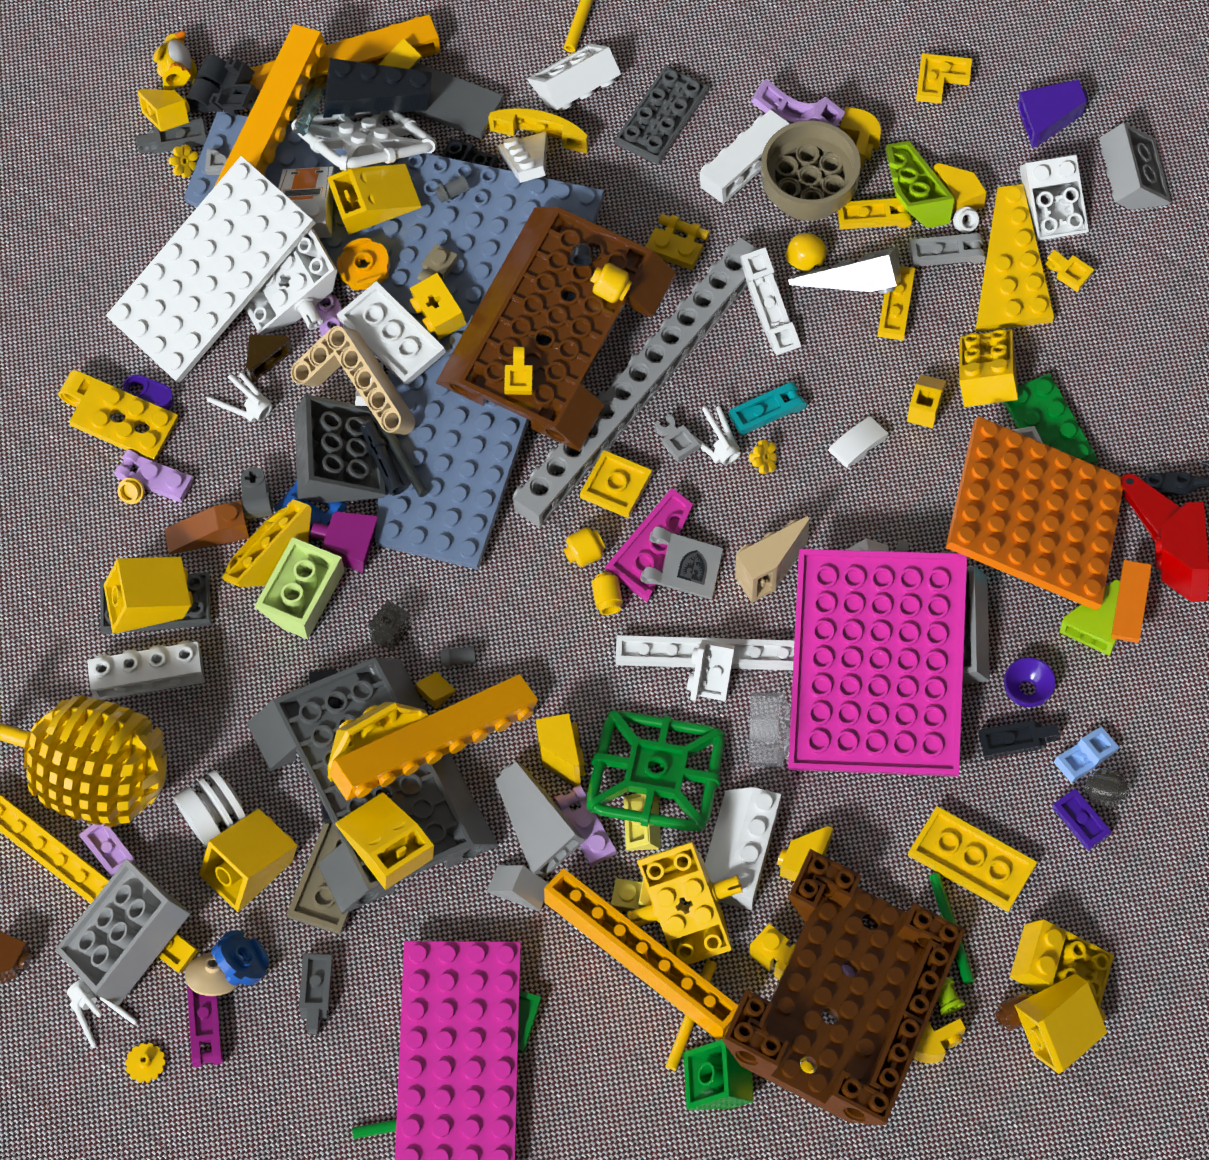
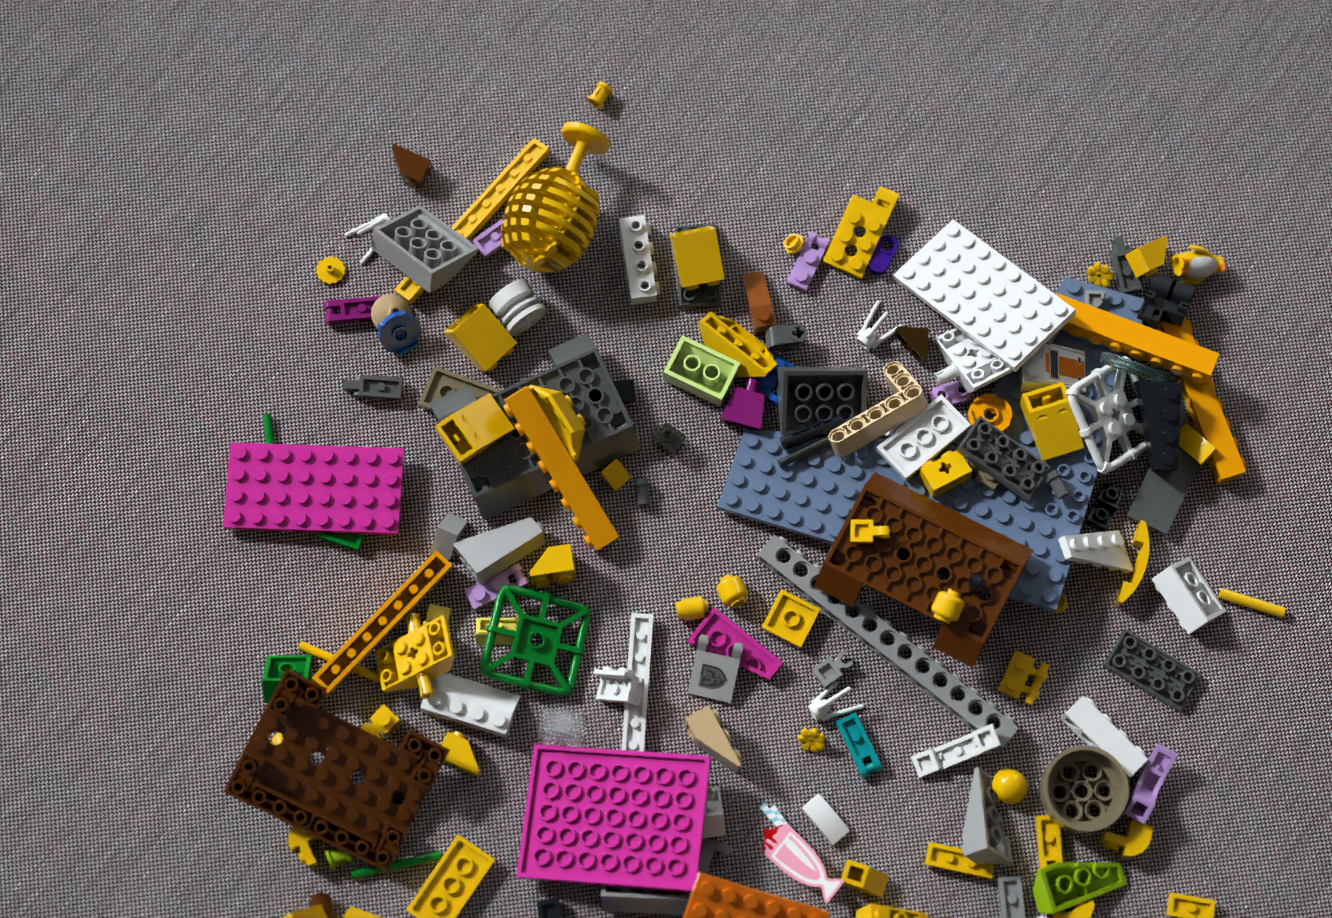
camera: 85 degrees right, 10 degrees up
none -> sticker [759,803,844,903]
none -> dark grey tile [956,416,1051,502]

